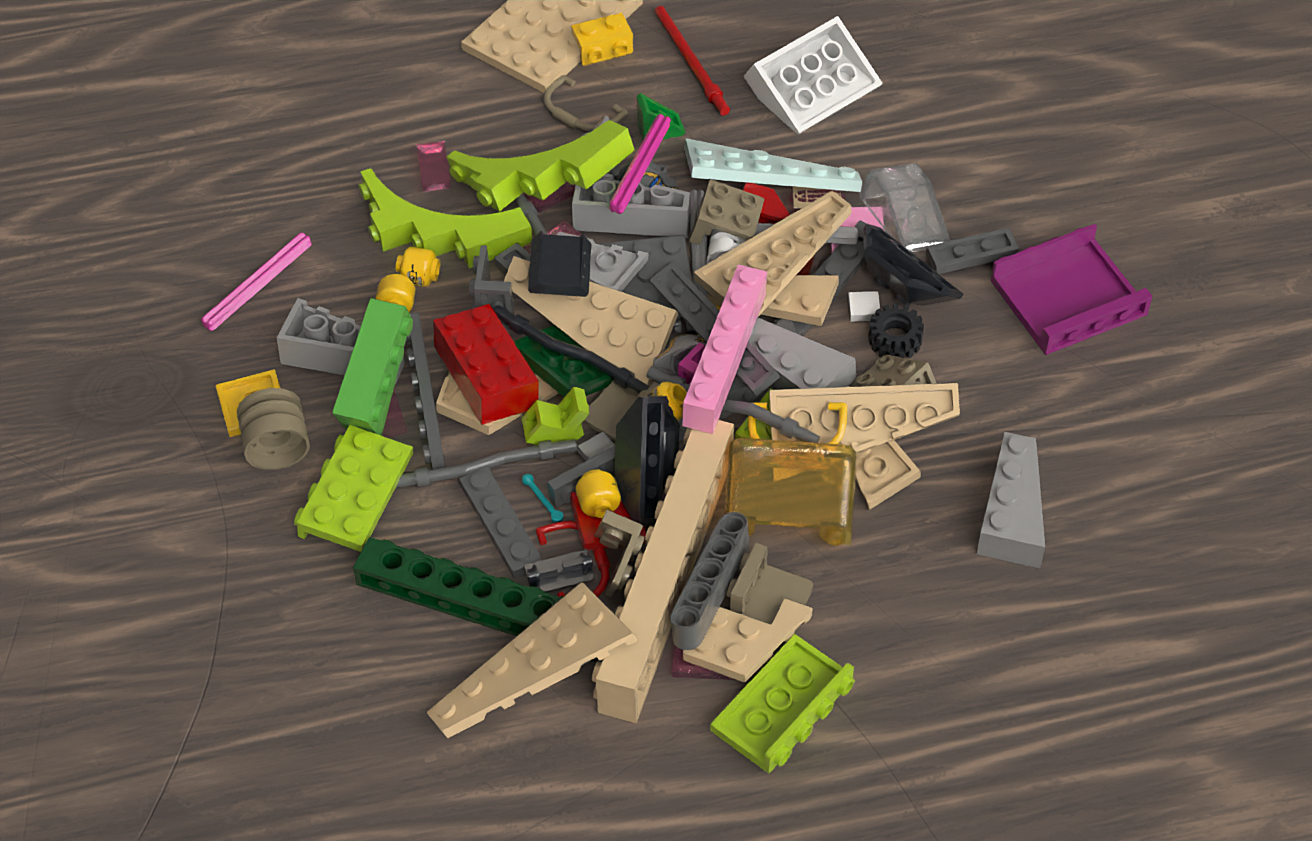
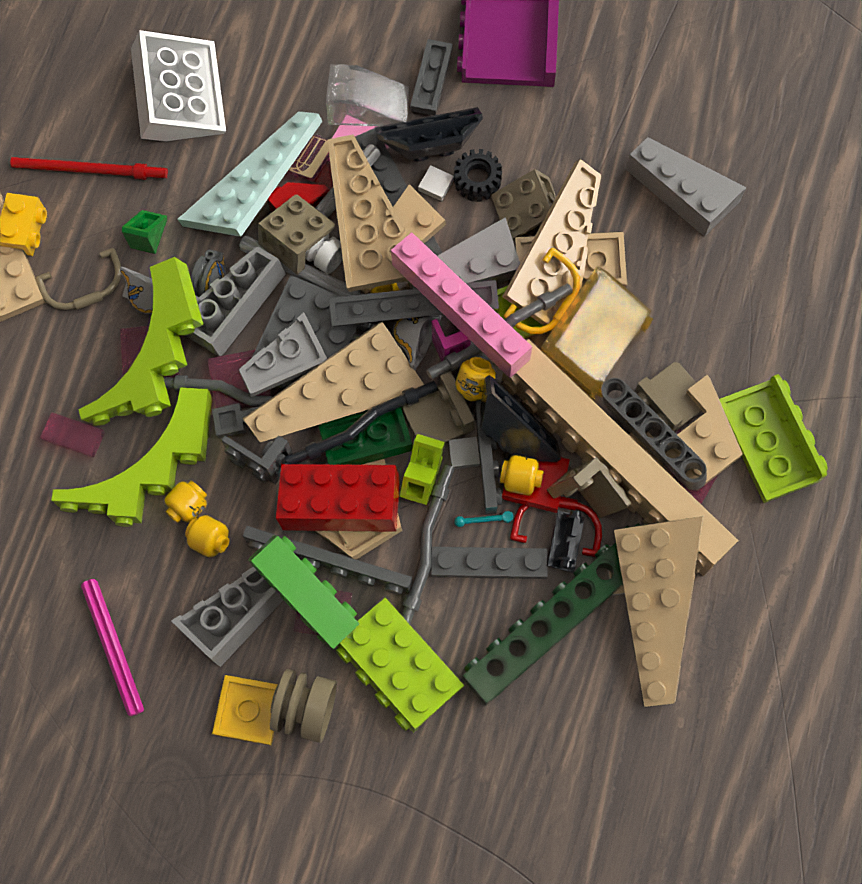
camera: 60 degrees left, 20 degrees up
black slope [528,231,591,297] -> none
dark pink axle [609,114,671,214] -> none

